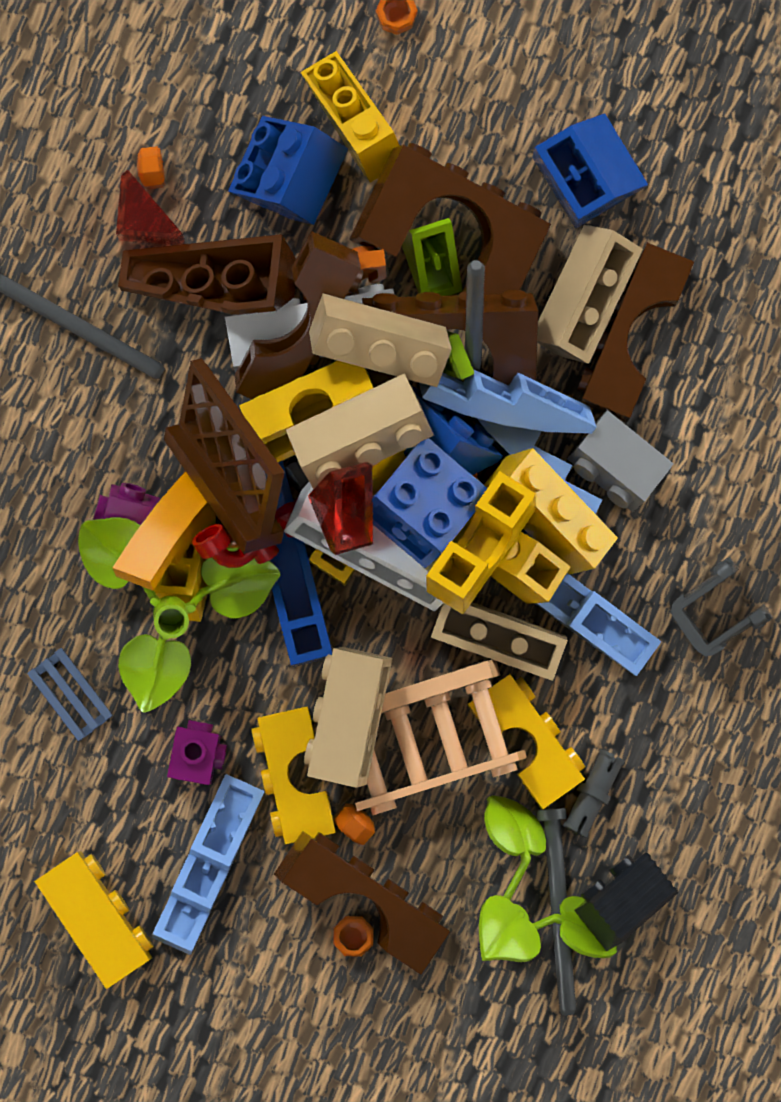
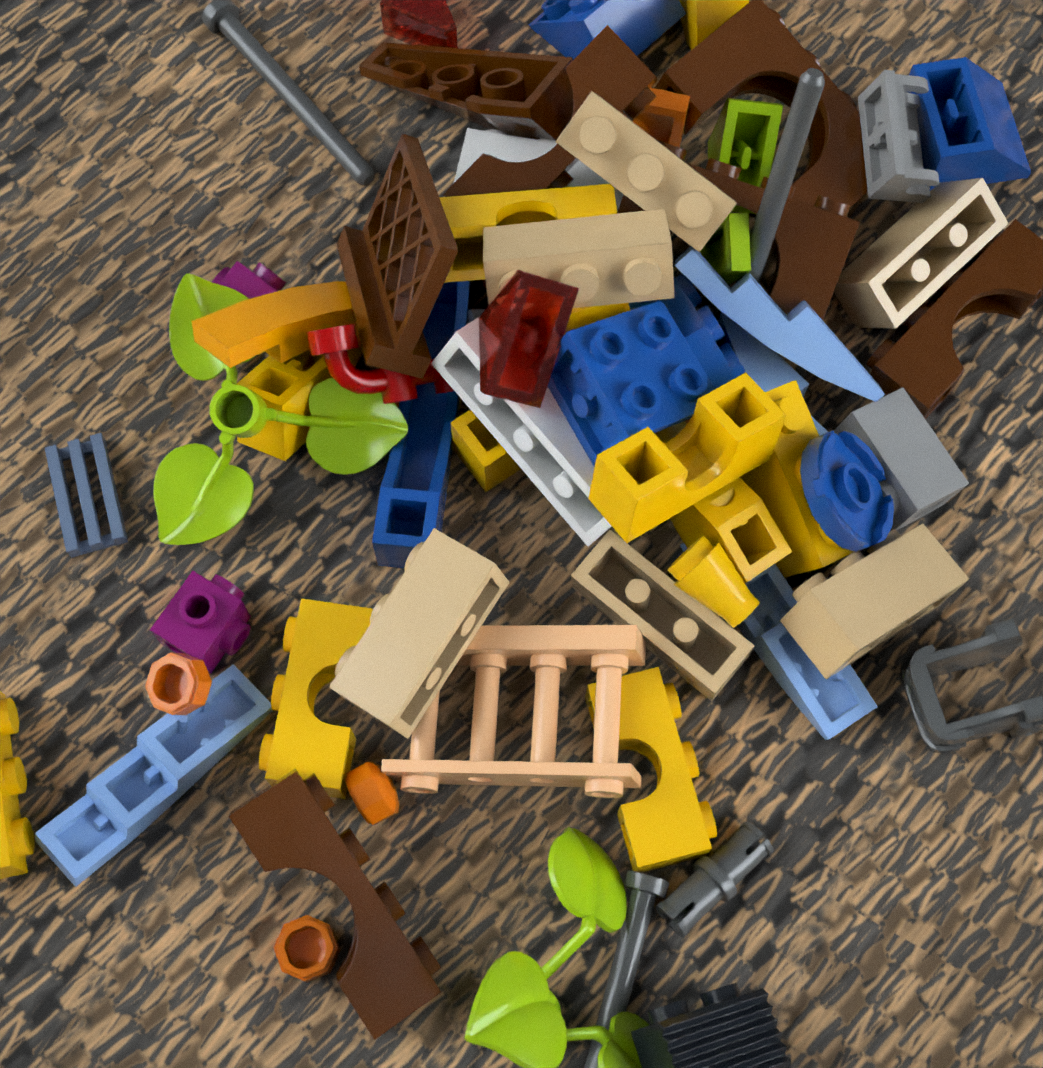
camera: 20 degrees right, 15 degrees down
none -> orange tile [145,652,212,715]
none -> yellow cone [667,535,760,628]
none -> tan brick [780,524,969,680]
none -> blue tile [800,430,894,552]
none -> light grey hinge [858,70,940,203]

